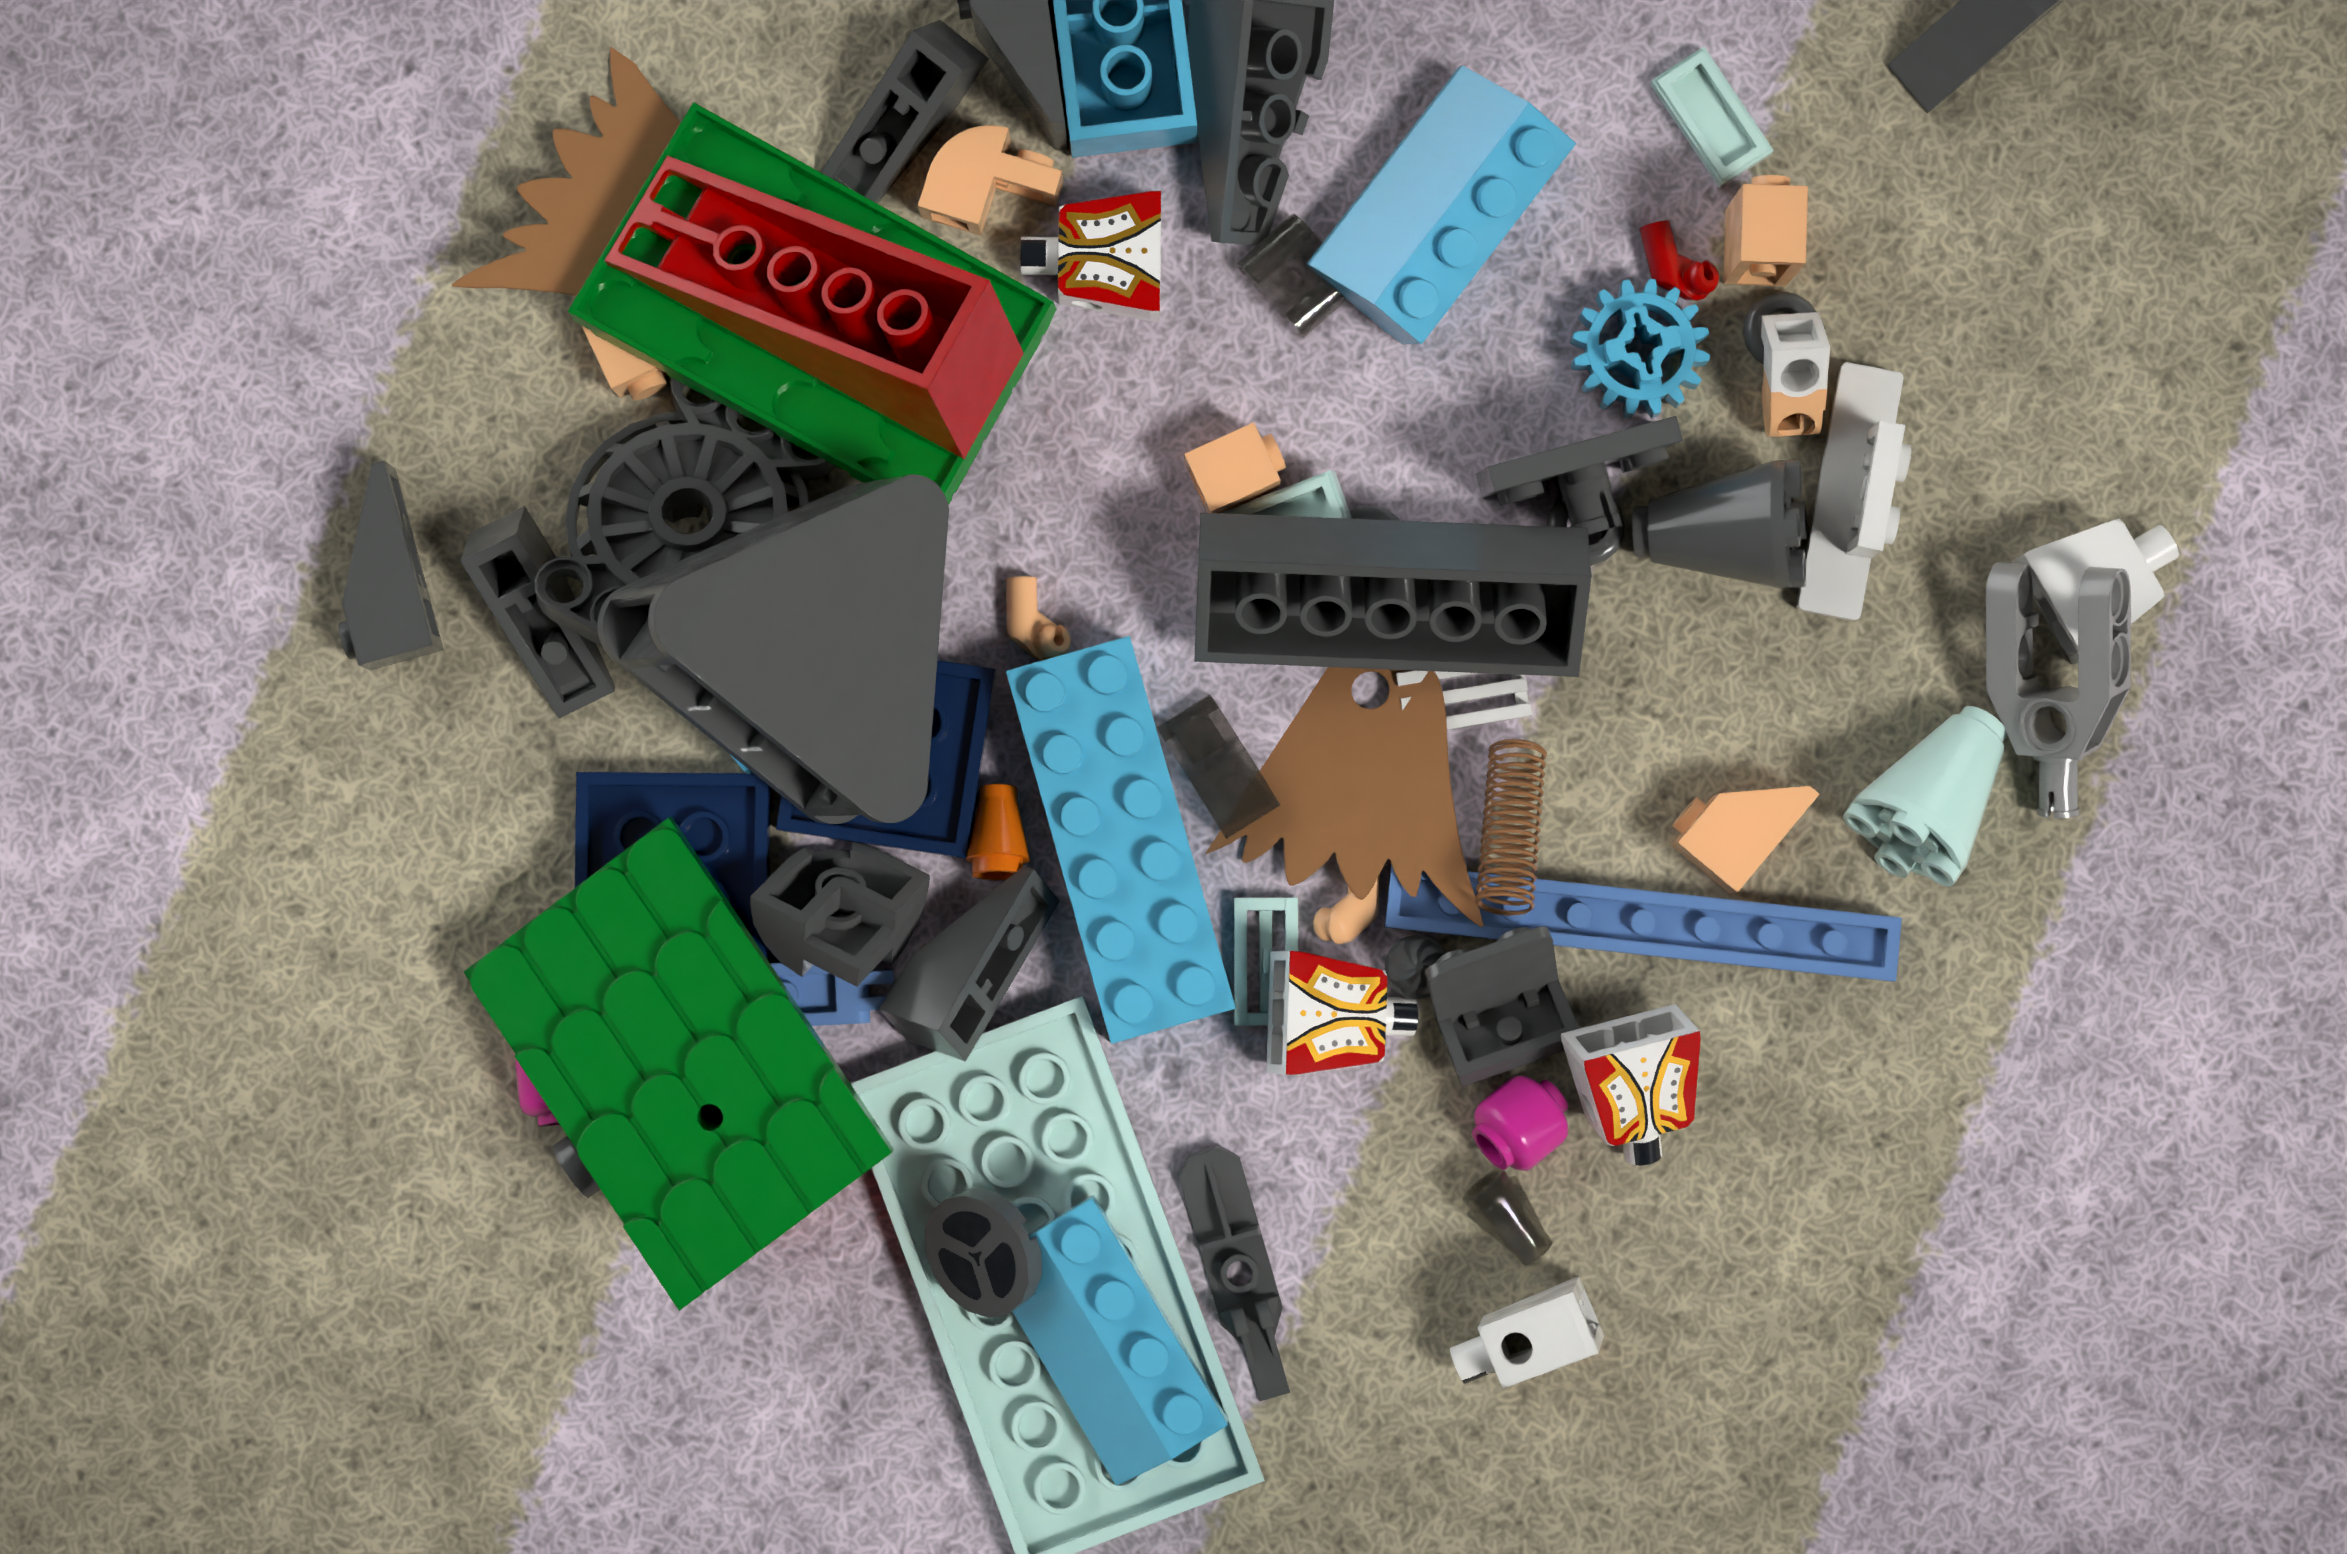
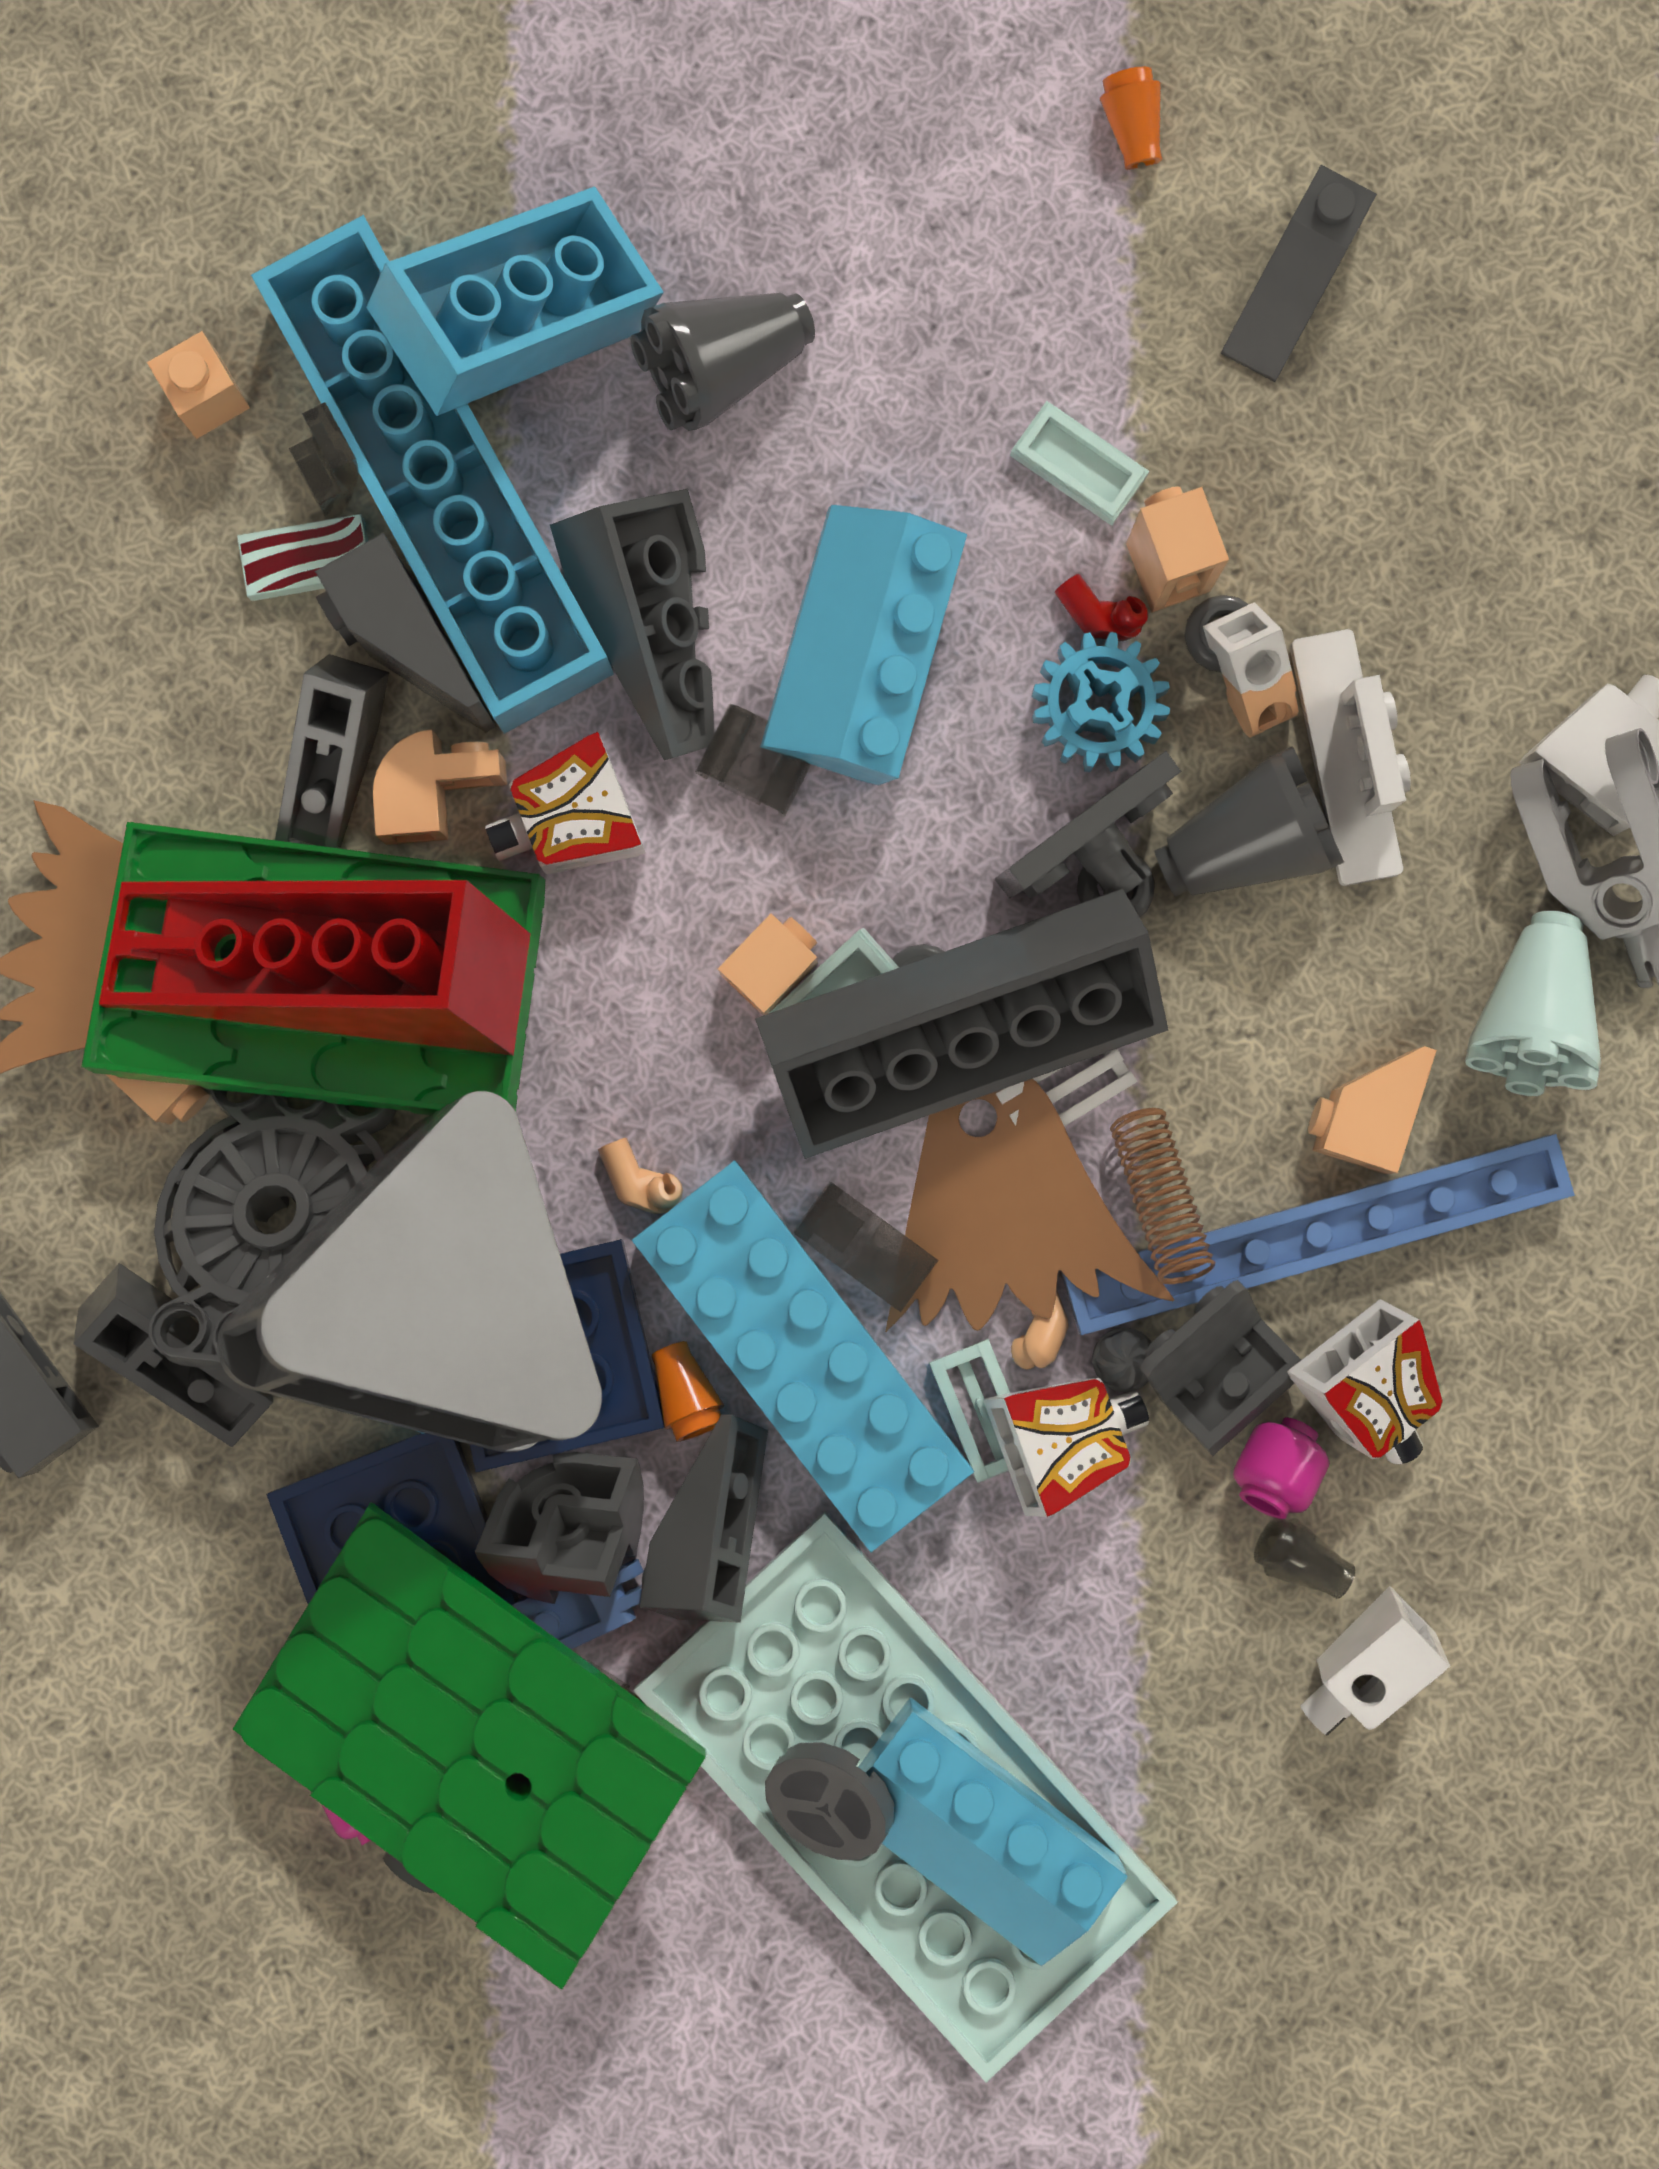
camera: 20 degrees left, 0 degrees up
dark grey piece [1178,1145,1290,1401] -> none

